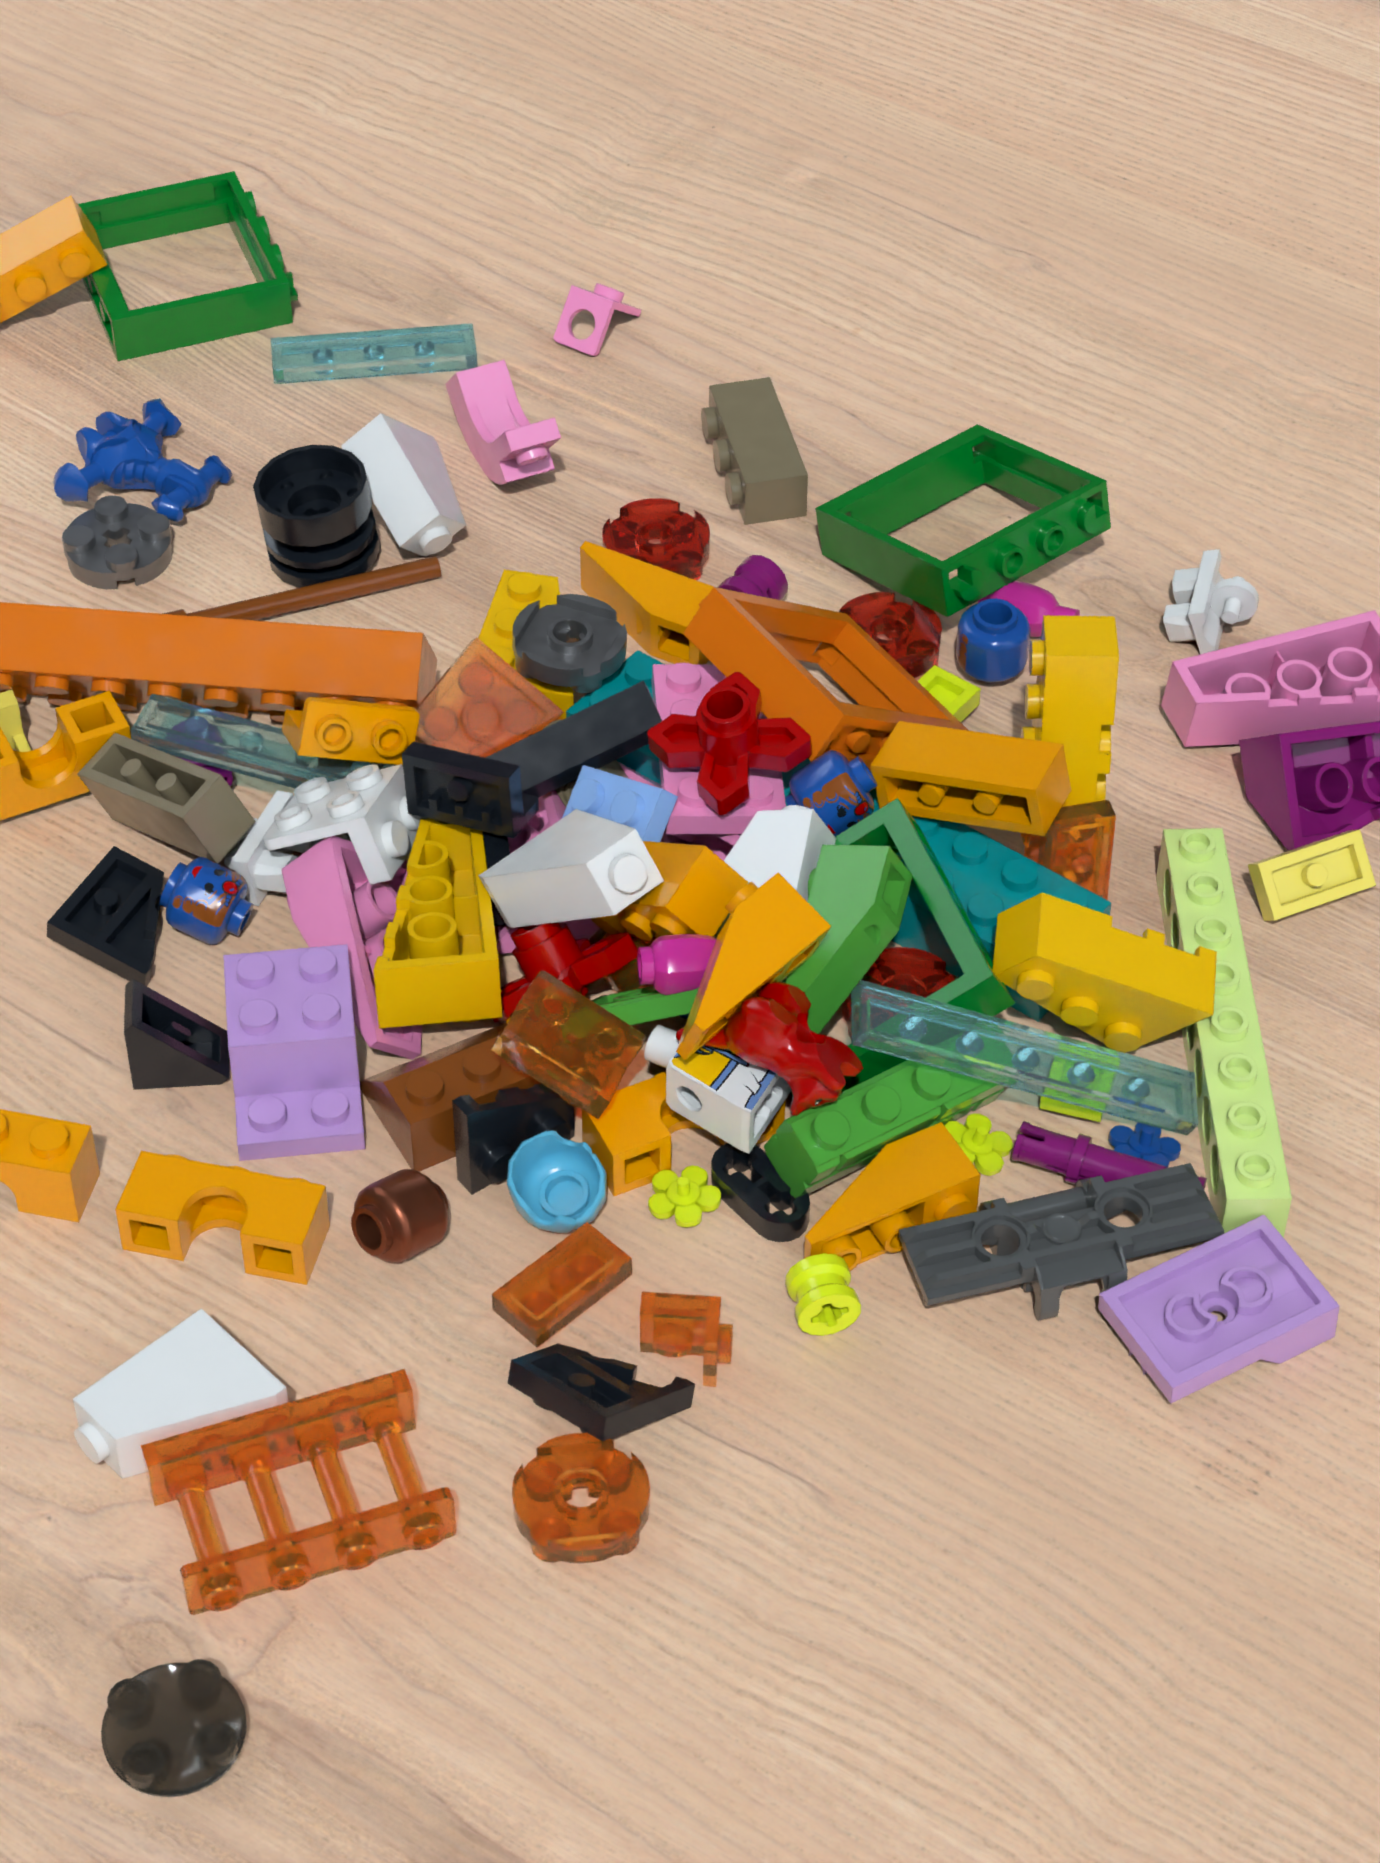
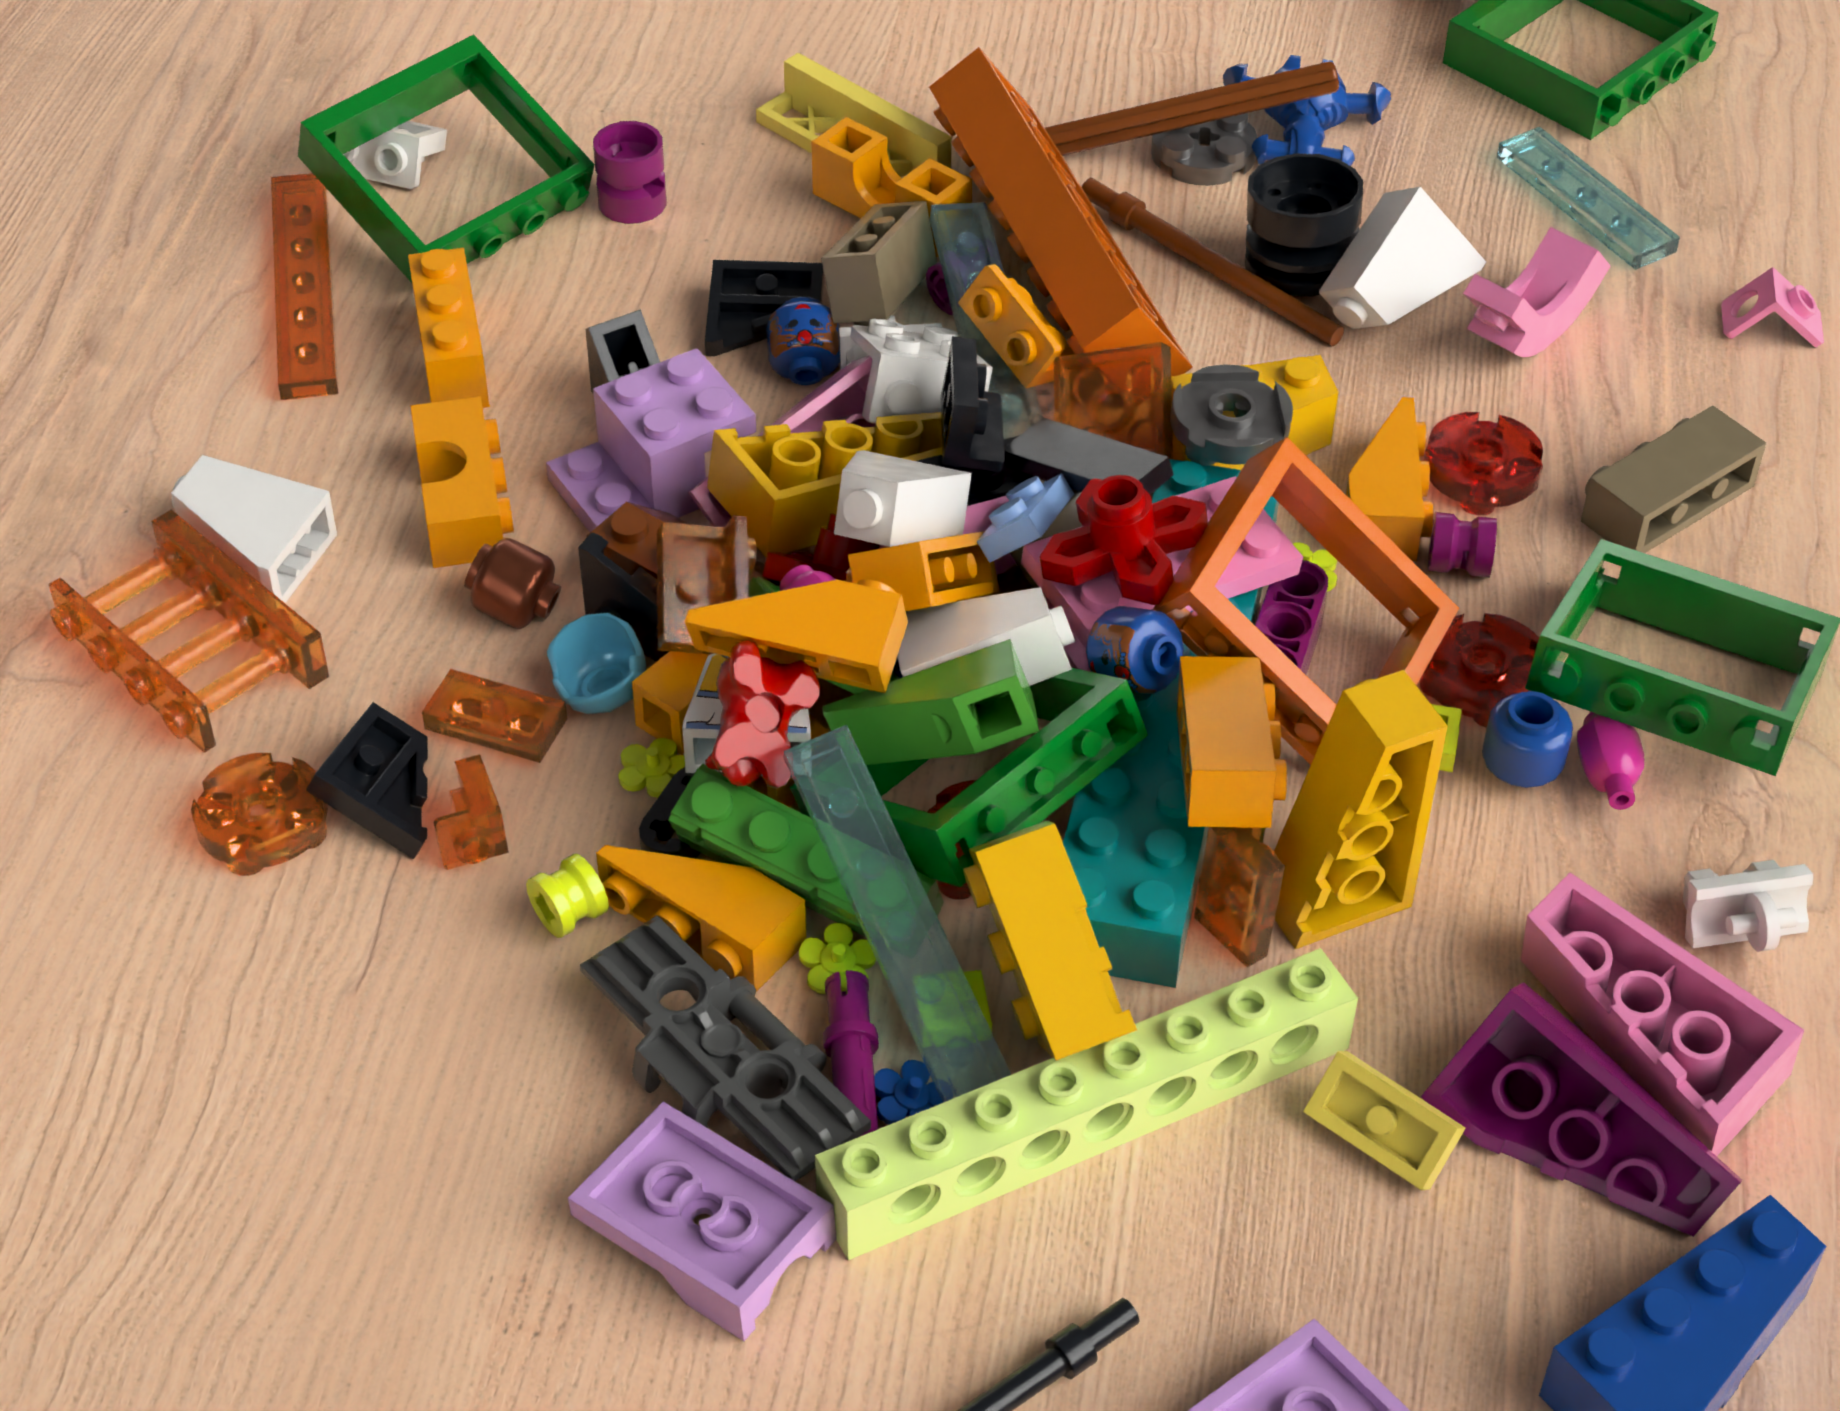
camera: 65 degrees right, 0 degrees up
none -> dark orange axle [1045,61,1339,156]

